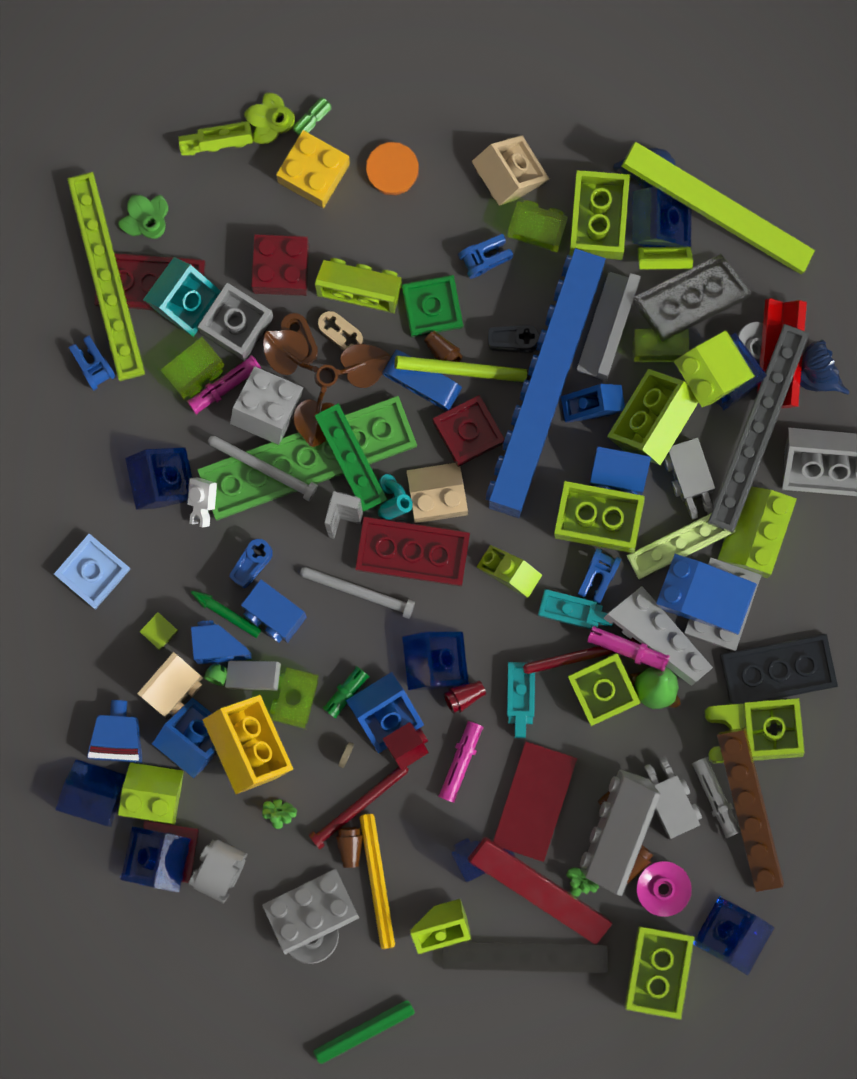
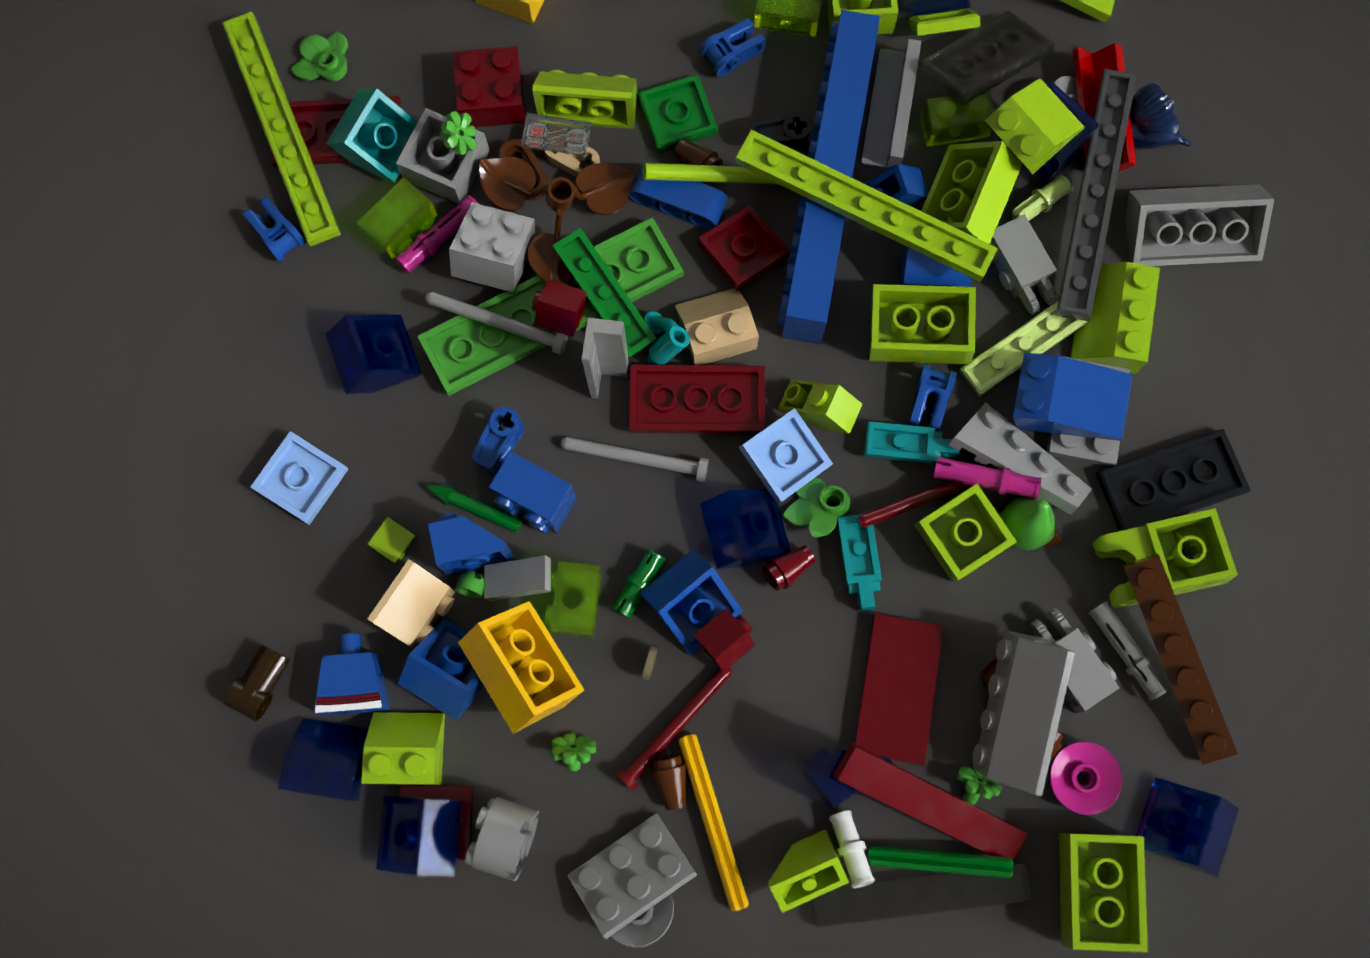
camera: 10 degrees left, 5 degrees down
white plate [188,477,217,528] -> none
dark pink pin [438,721,484,803] -> none
none -> dark brown piece [224,645,290,722]
none -> bright green plant [440,111,477,155]
none -> clear tile [522,113,591,156]
none -> dark red brick [532,280,587,337]
none -> lime plate [735,130,998,282]
none -> light blue plate [738,408,833,503]
none -> bright green plate [783,478,850,538]
none -> white pin [829,810,875,889]
none -> green axle [867,845,1013,878]
none -> yellowish green axle [1011,175,1072,221]

